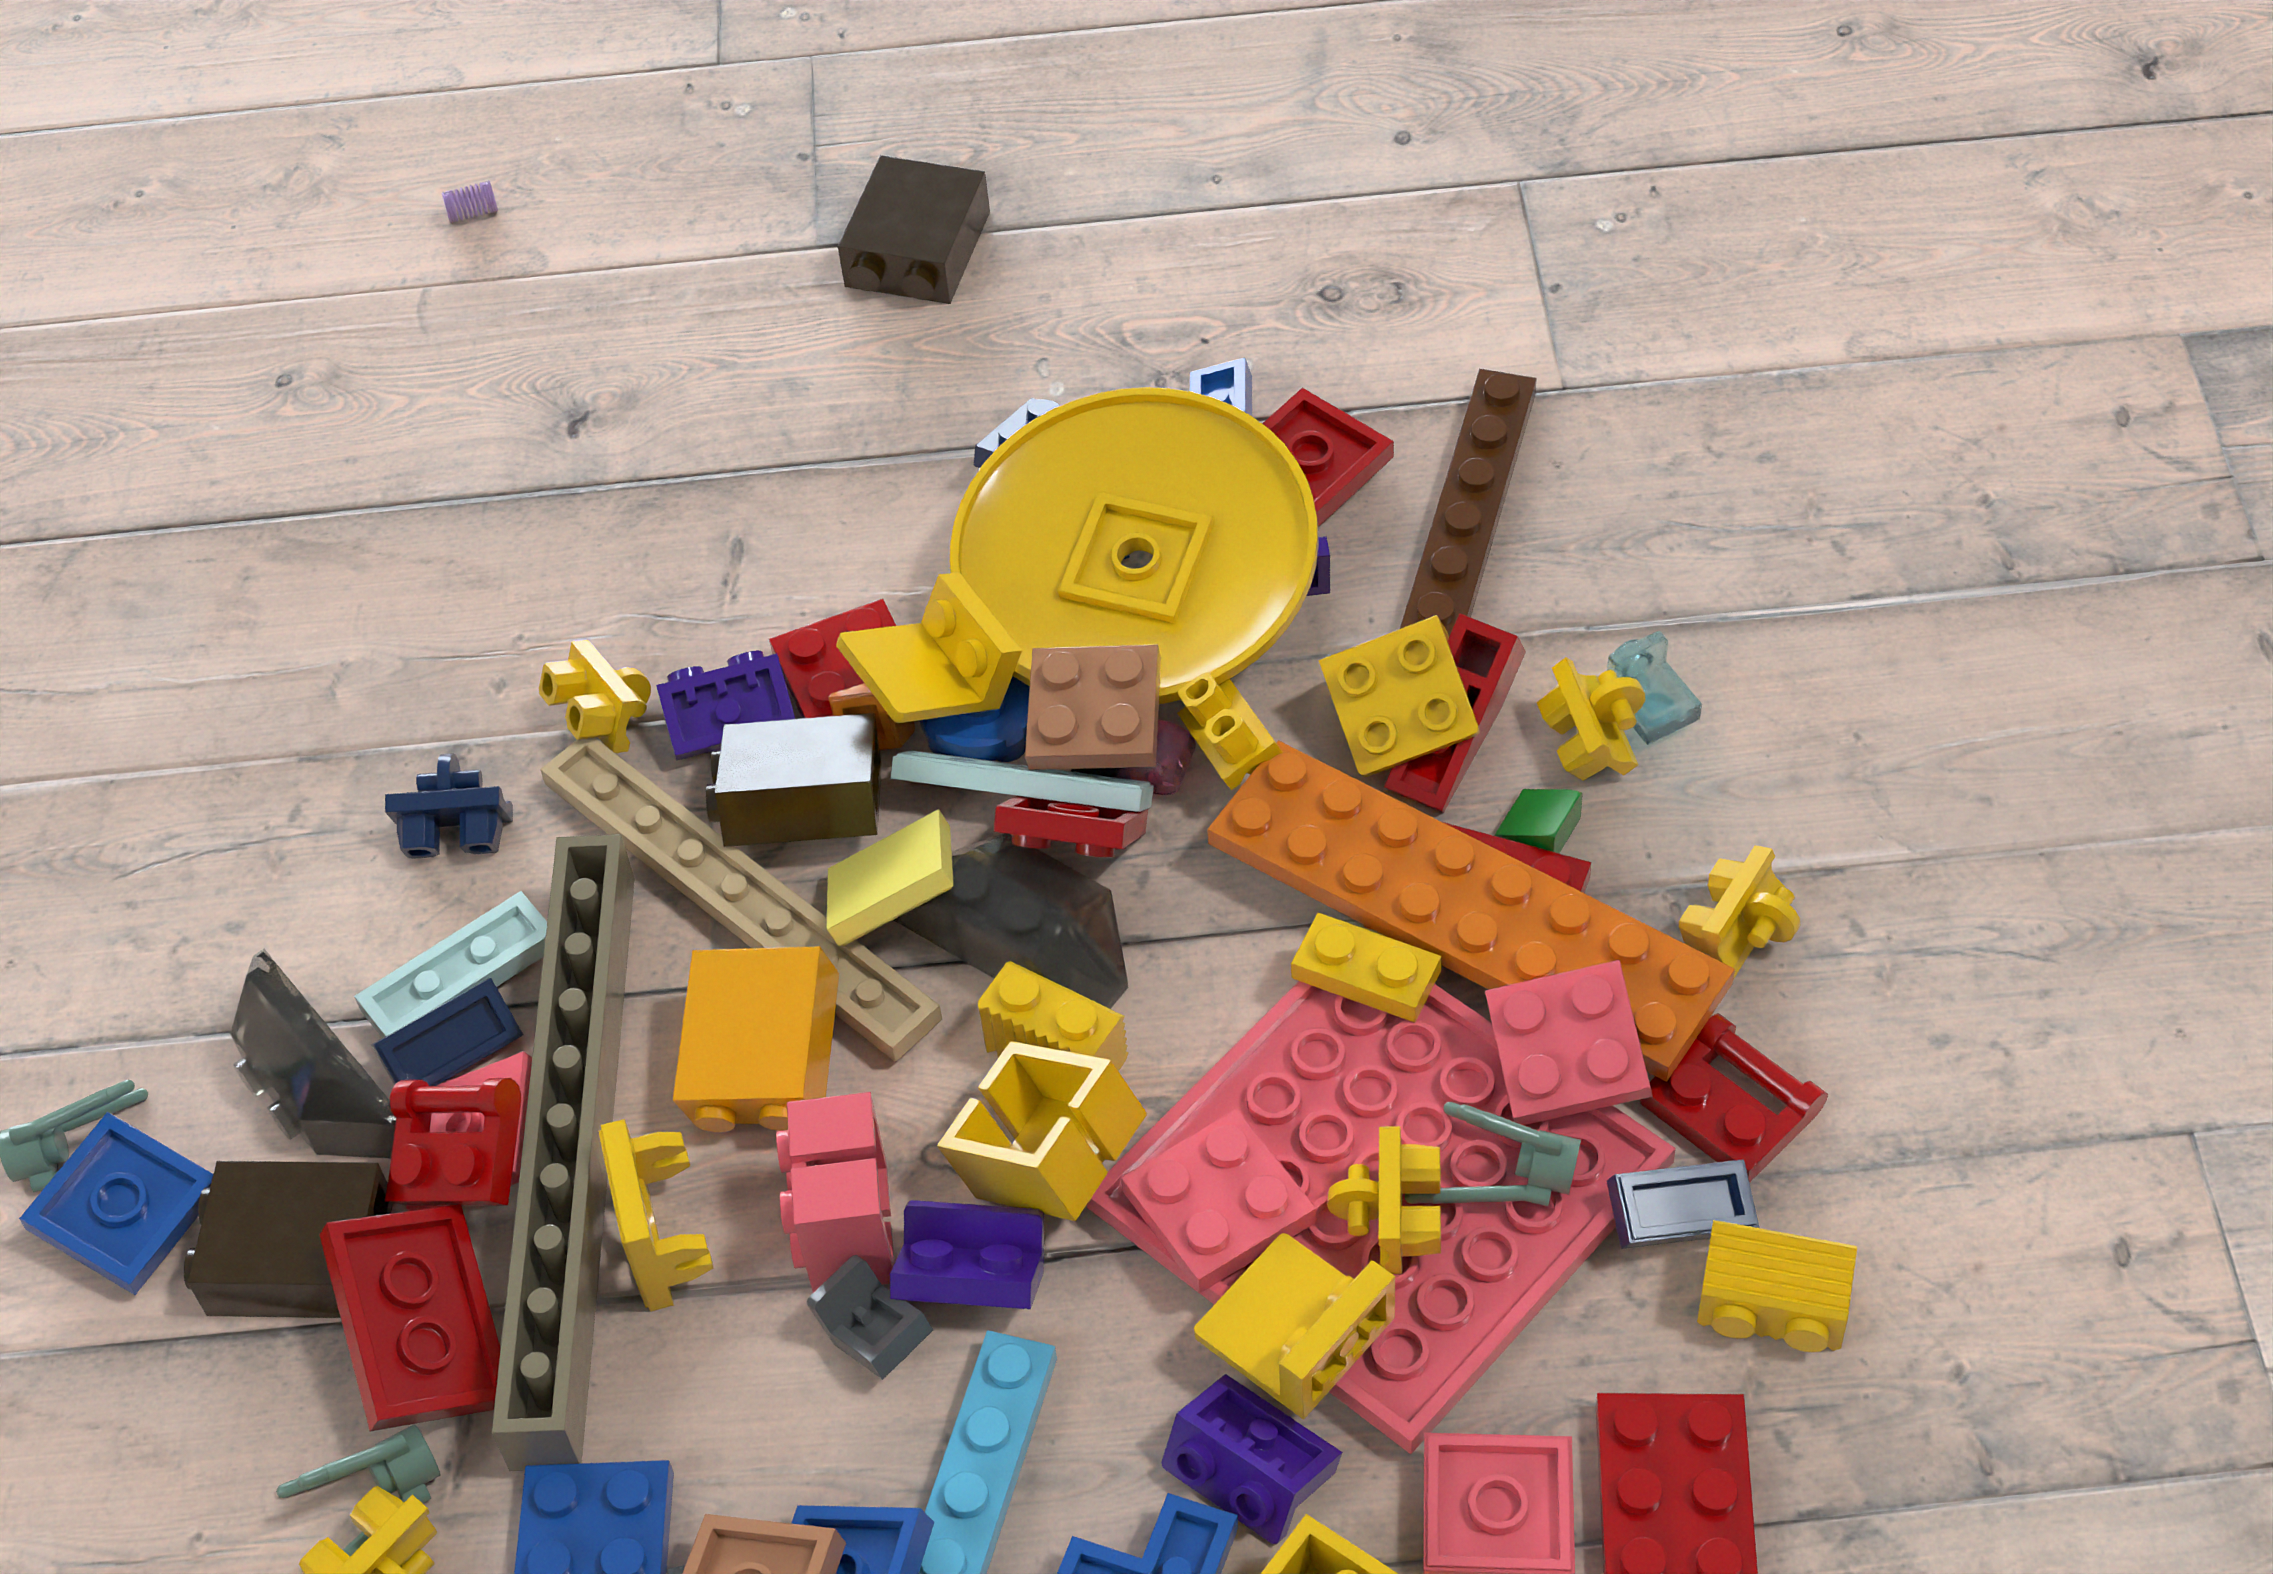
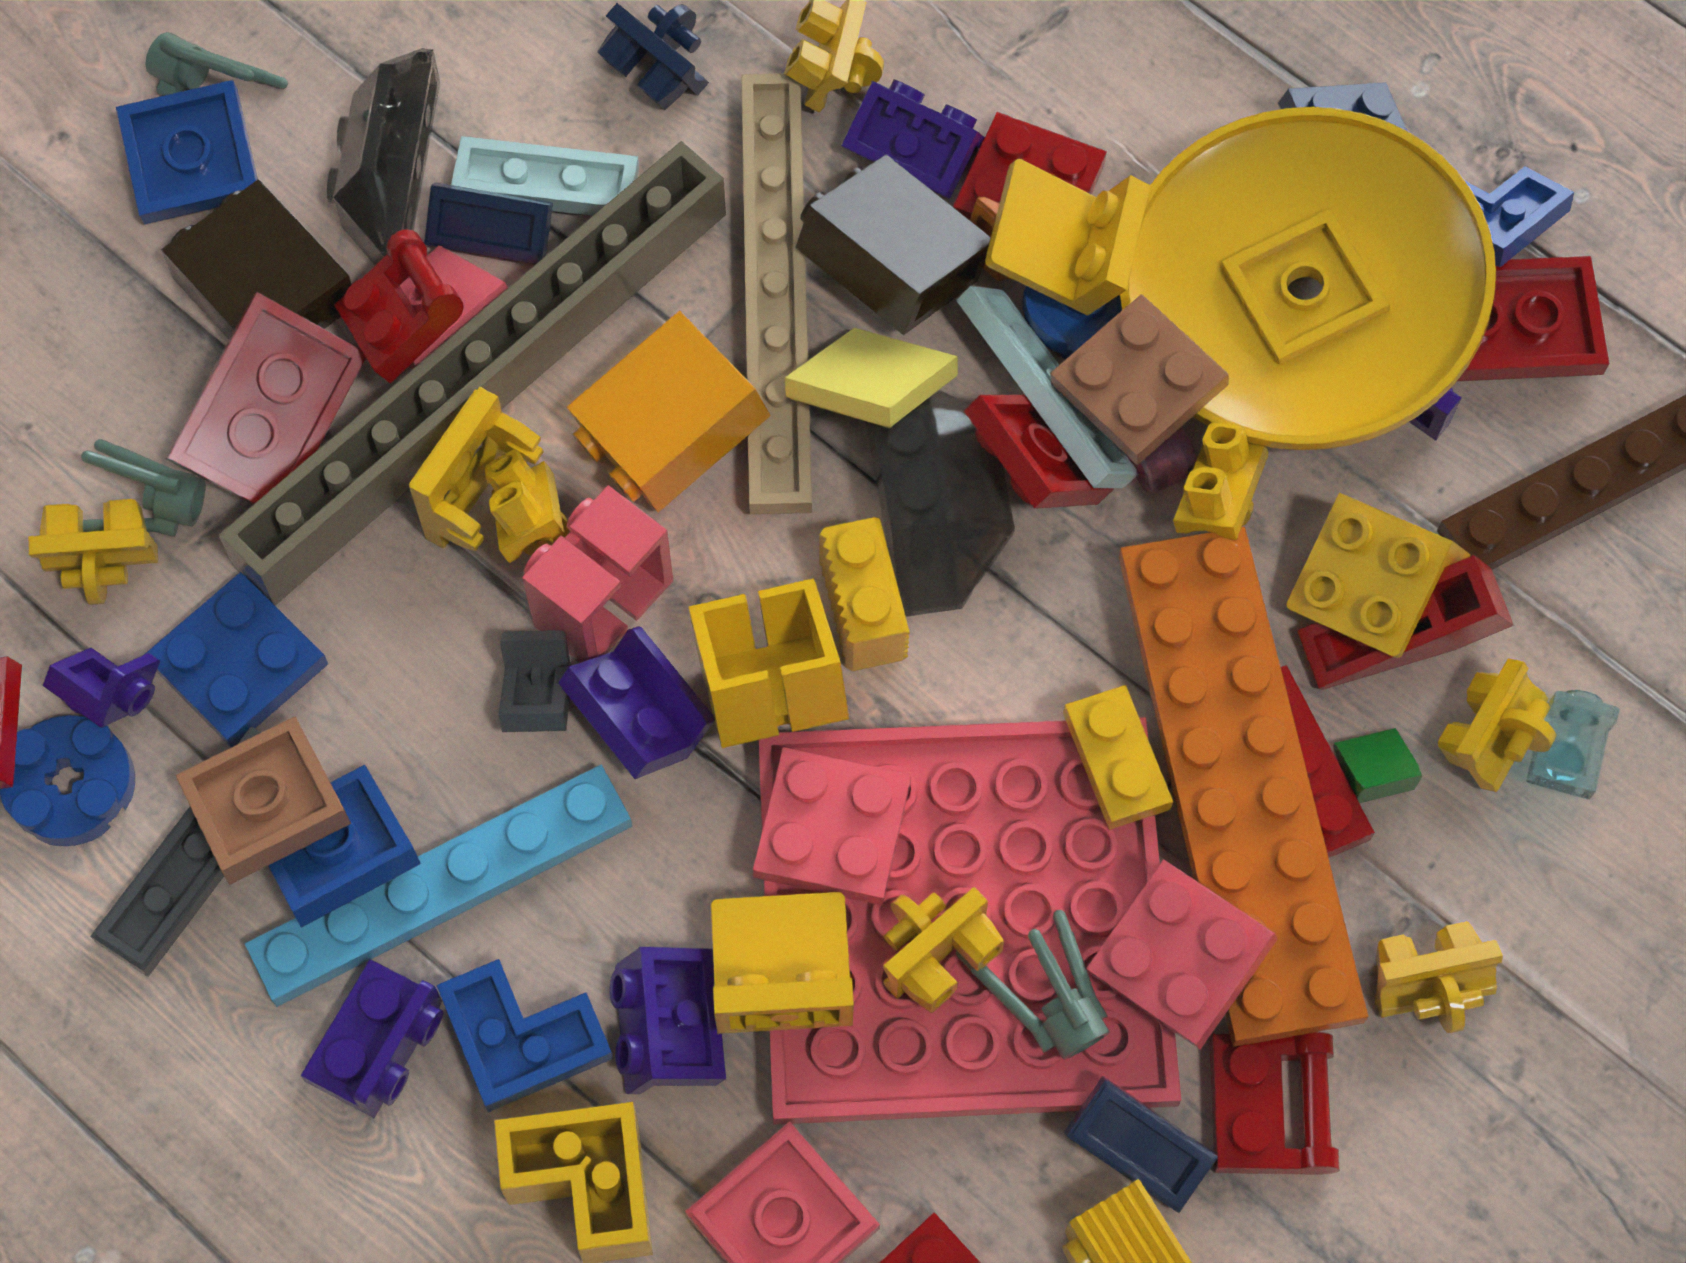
camera: 40 degrees right, 15 degrees up
none -> yellow hips [484,449,570,564]

